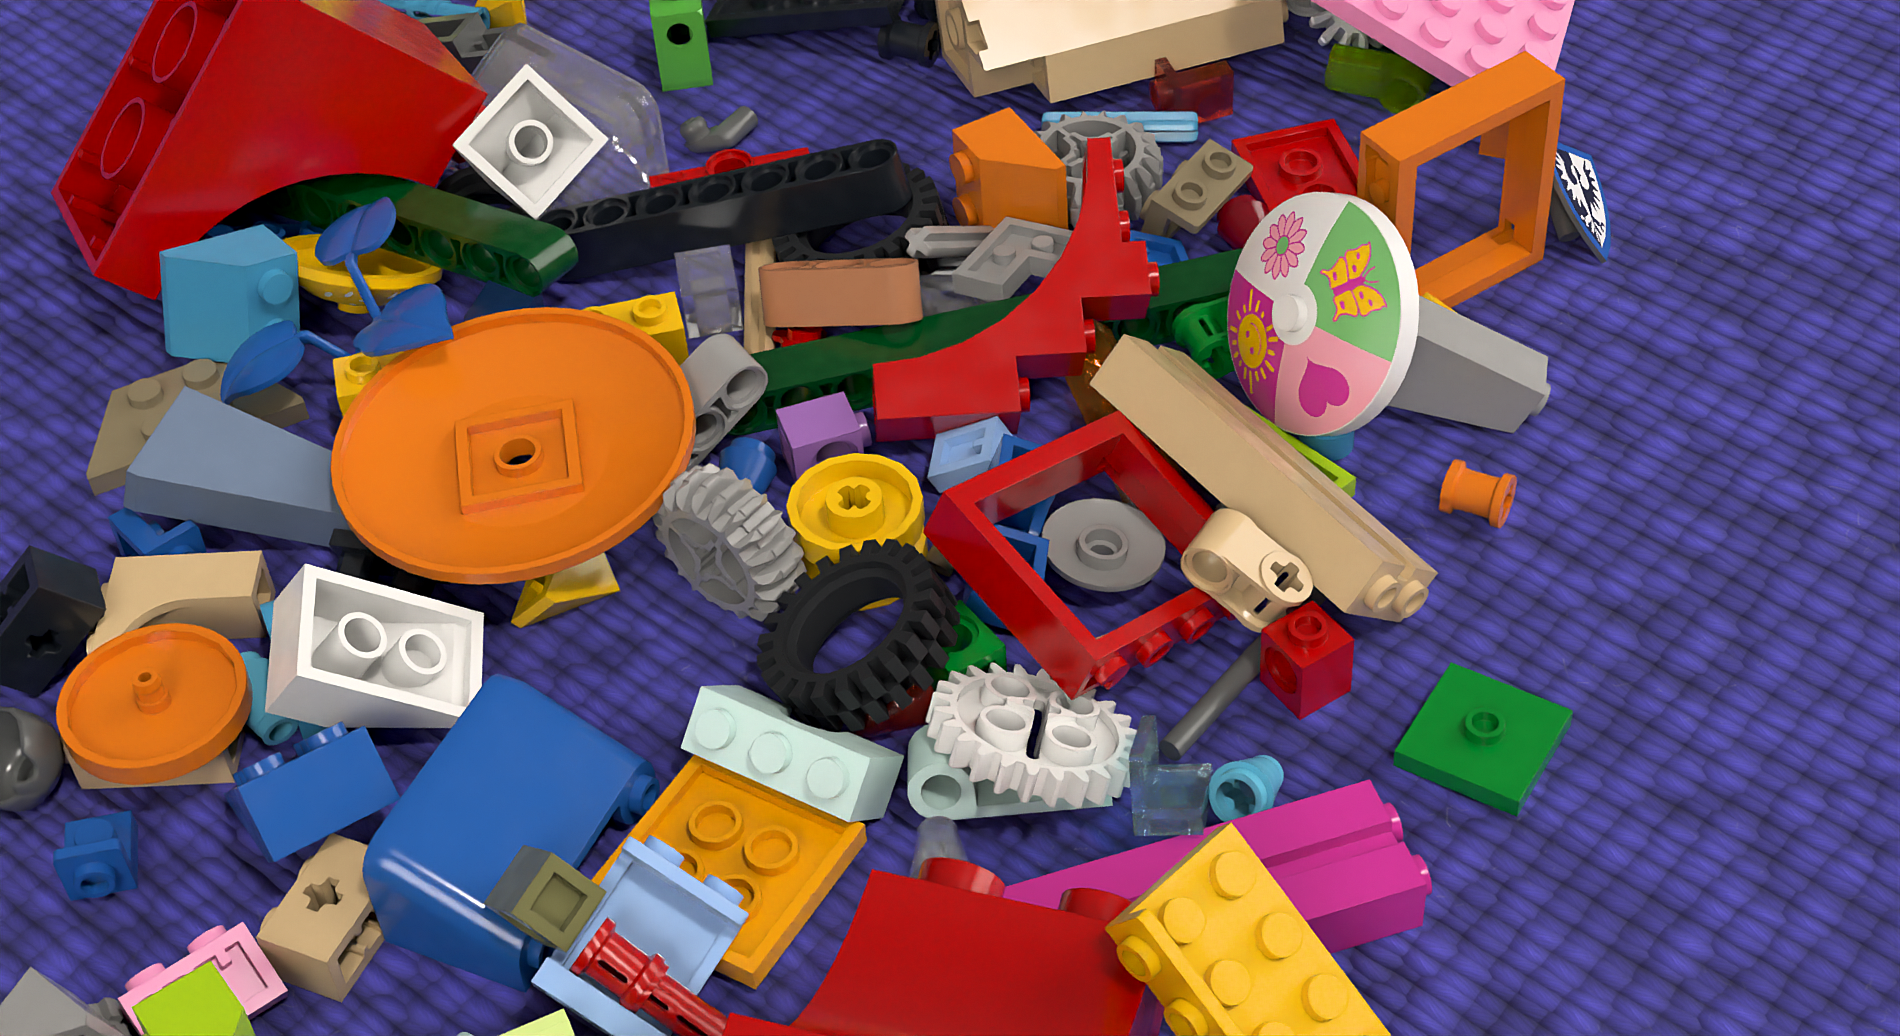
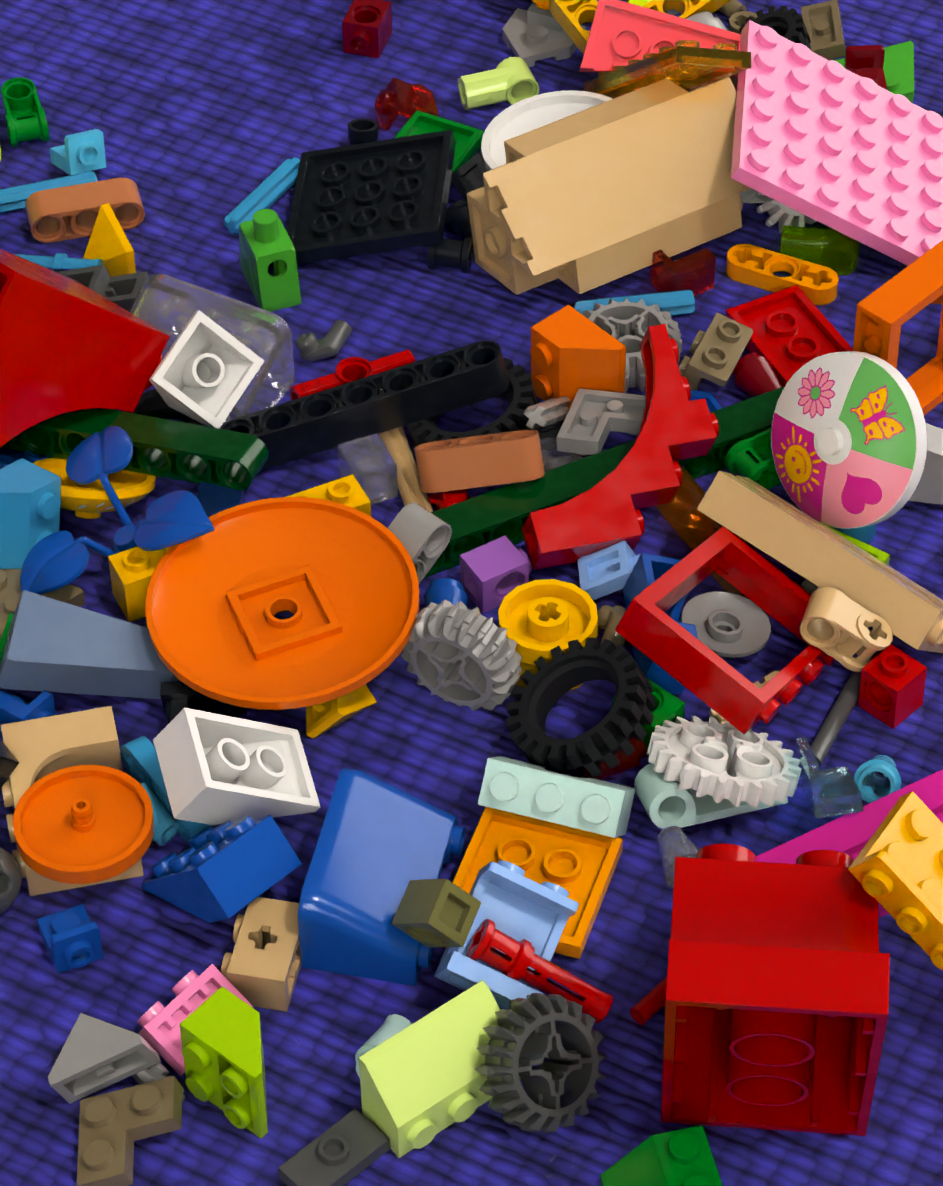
camera: 15 degrees left, 0 degrees up
none -> light orange beam [726,244,839,305]

